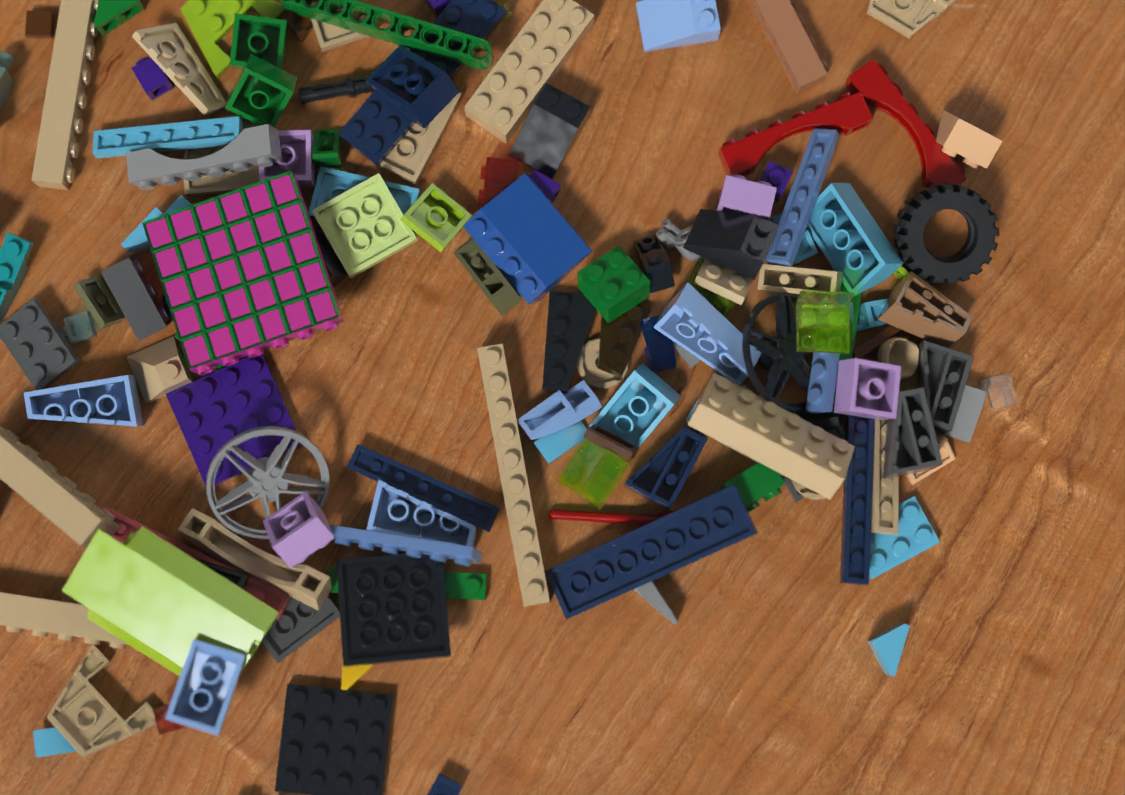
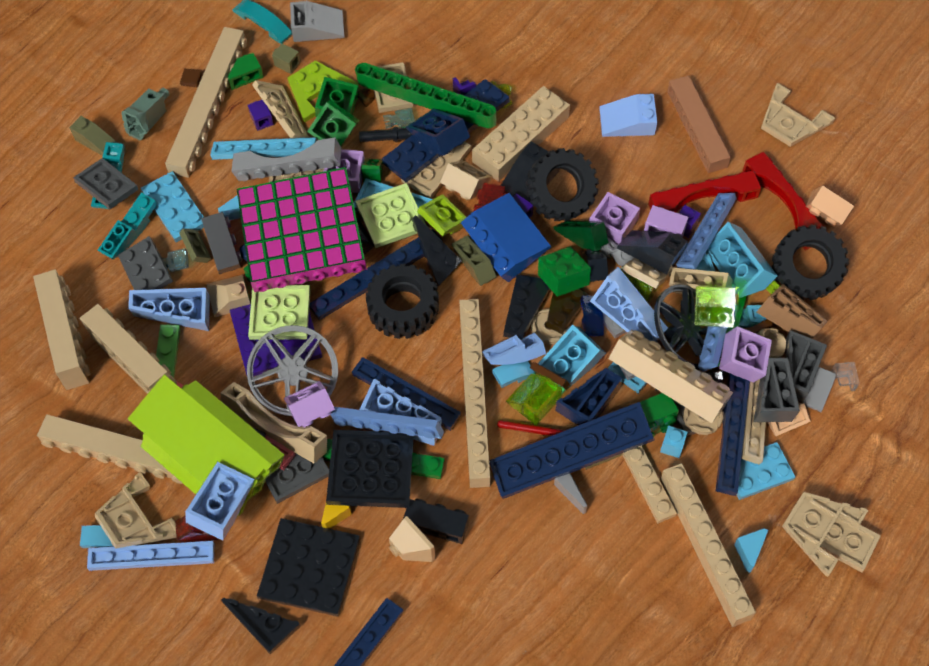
camera: 10 degrees right, 20 degrees down
none -> light blue plate [87,541,214,571]
none -> medium azure plate [141,171,204,242]
none -> bright green plate [156,325,181,378]
none -> yellowish green plate [248,285,310,340]
none -> dark blue plate [309,229,441,321]
none -> black tyre [366,264,439,339]
none -> clear light blue plate [383,108,415,129]
none -> tan slope [389,516,435,562]
none -> black brick [403,499,469,544]
none -> black wing [411,215,462,287]
none -> tan slope [440,160,493,200]
none -> black tyre [525,148,599,222]
none -> dark green slope [553,221,609,251]
none -> lavender brick [589,192,640,245]
none -> tan plate [622,446,677,524]
none -> medium azure brick [660,426,687,458]
none -> tan brick [661,463,756,627]
none -> tan wing [782,492,868,577]
none -> tan plate [820,516,881,572]

